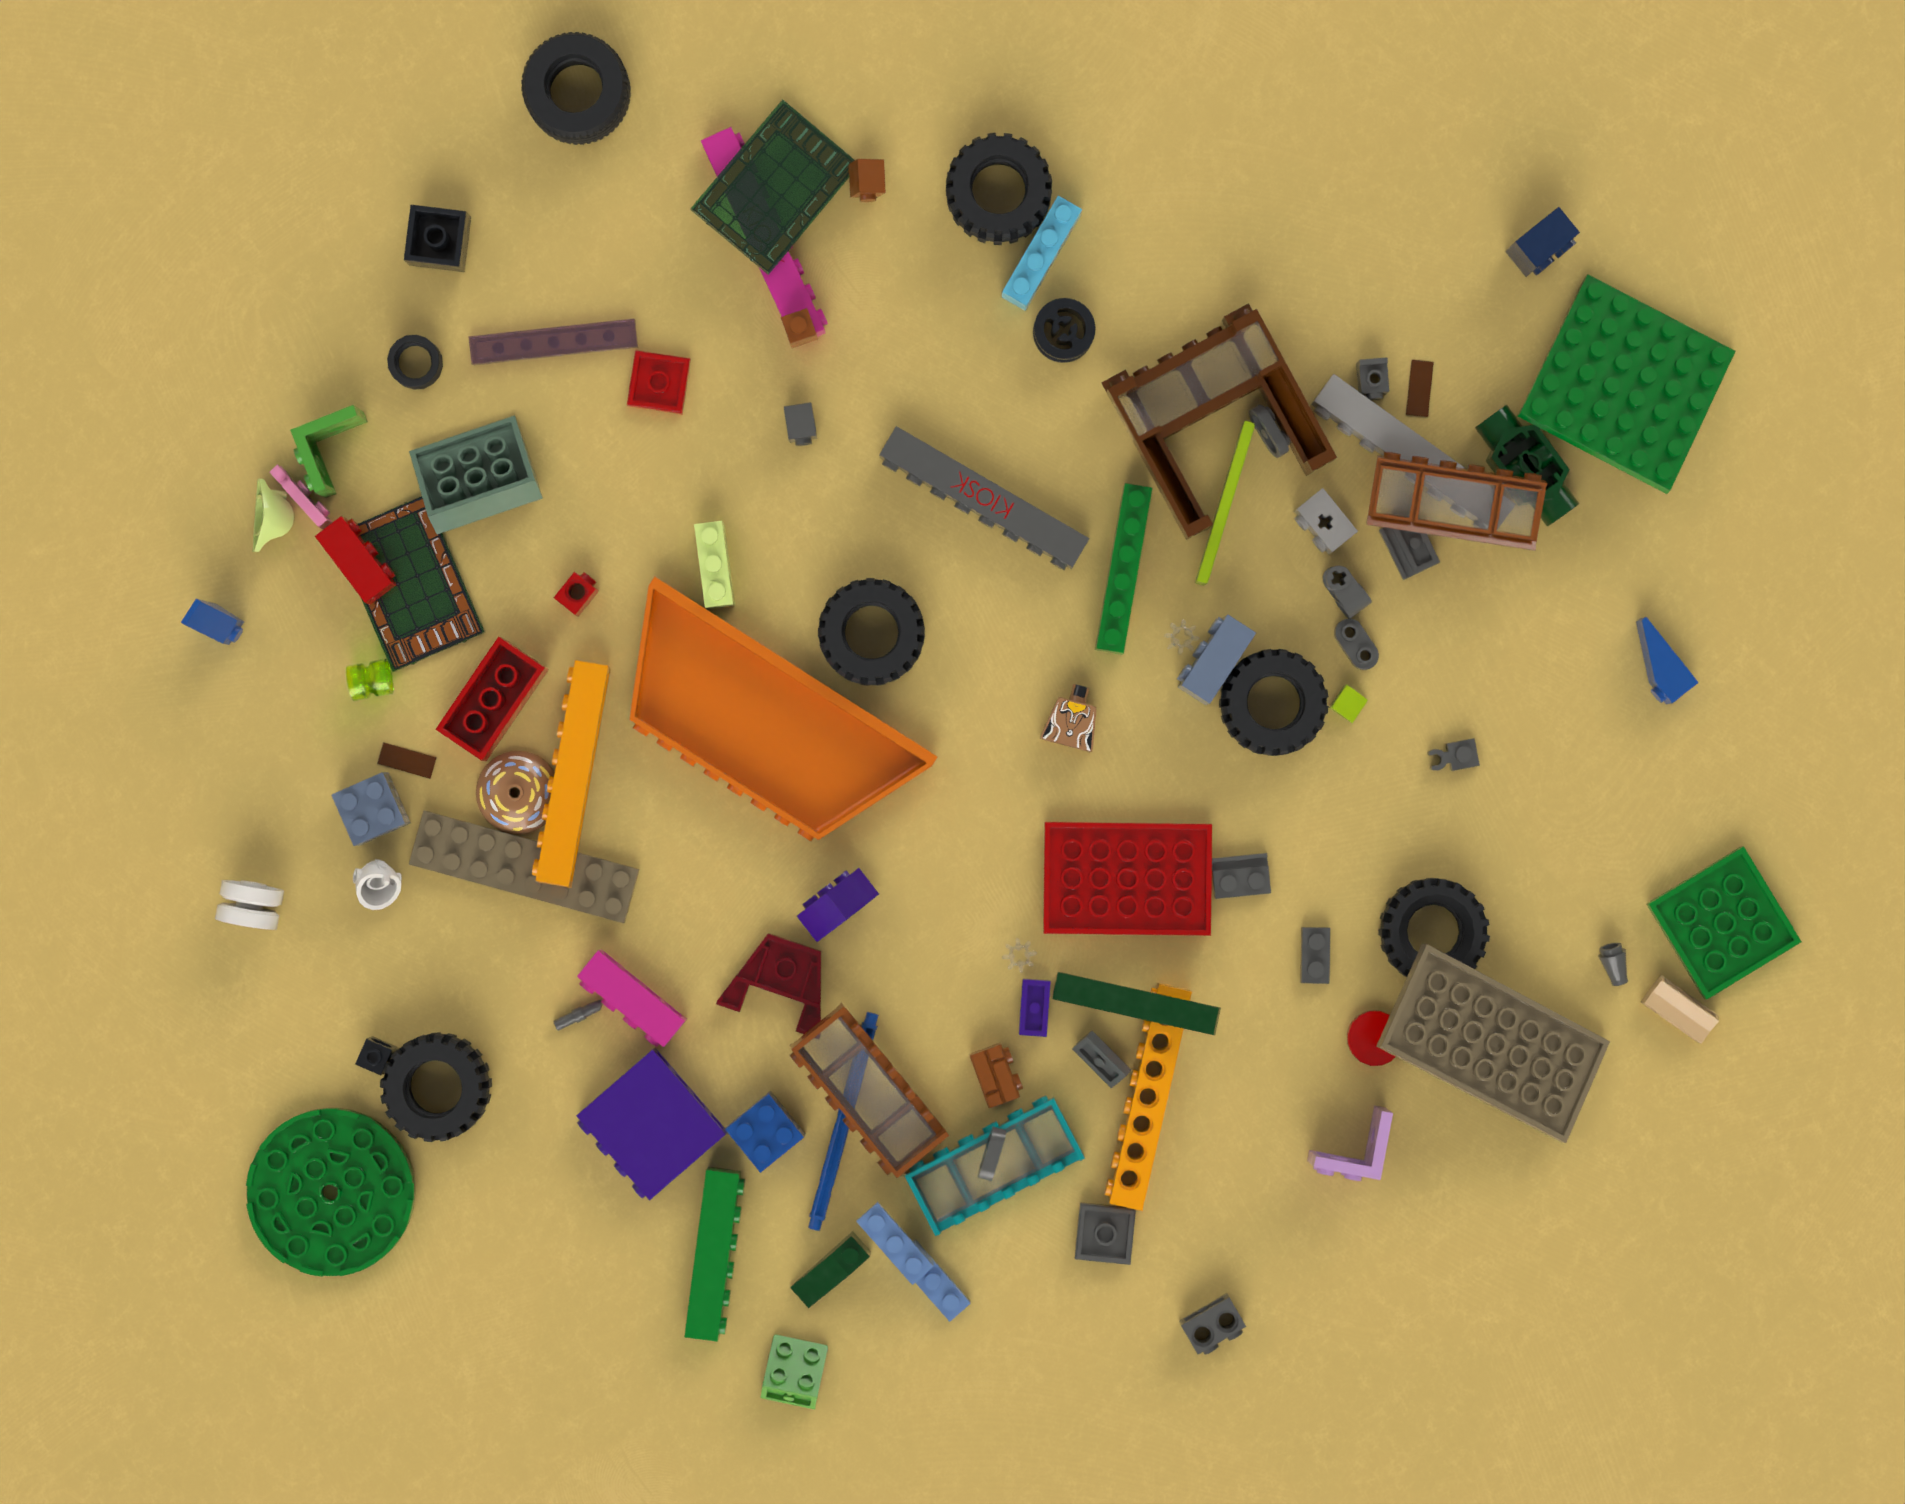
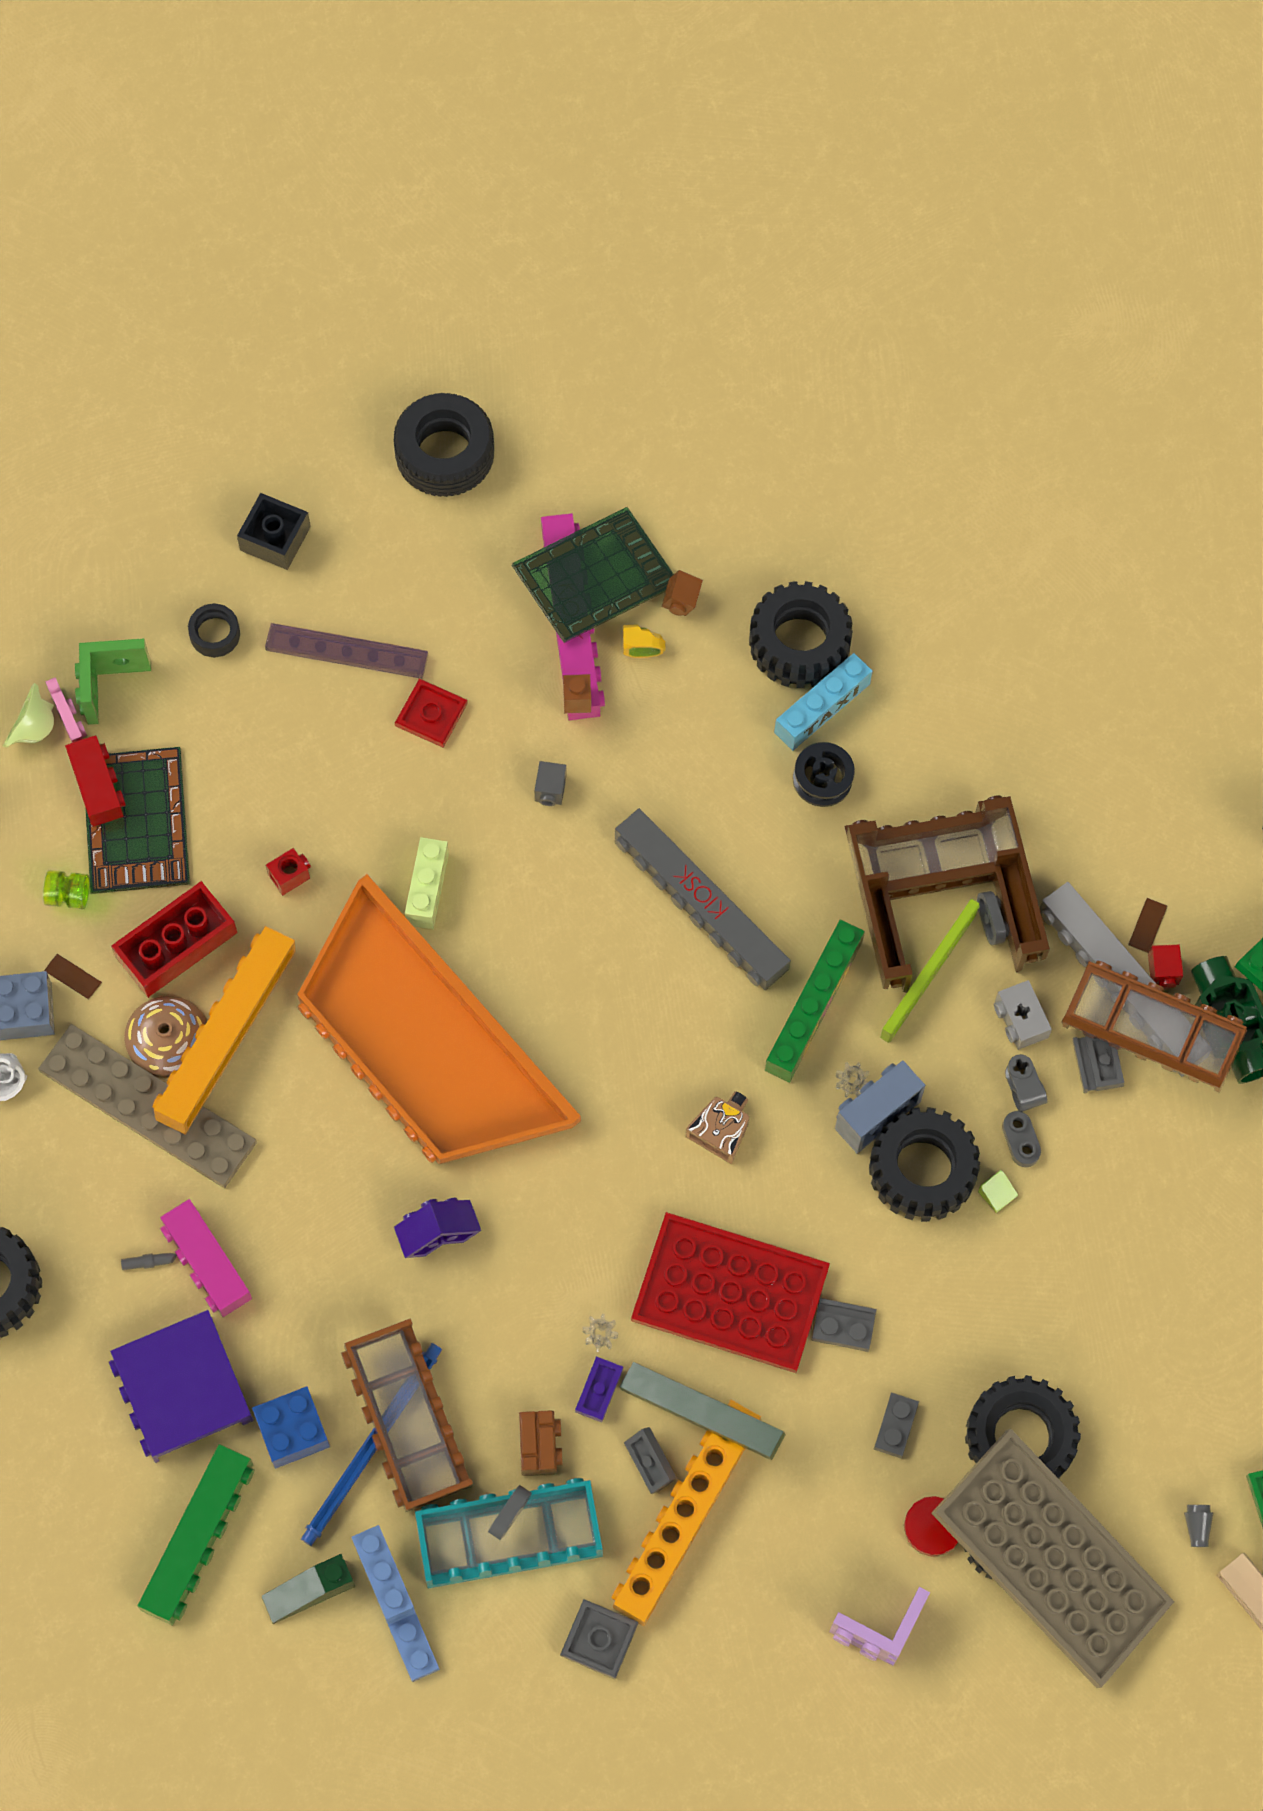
camera: 15 degrees right, 20 degrees down
sand green slope [409,415,543,534] -> none
dark red wing [716,933,821,1039] -> none
bright green bracket [760,1335,828,1410] -> none
black tyre [818,578,925,686] -> none
dark grey brick [1179,1293,1246,1355] -> none
dark grey brick [1356,357,1389,400] -> none
dark grey plate [1427,738,1480,771] -> none
none -> yellow rock [623,625,666,658]
none -> red brick [1148,944,1183,989]

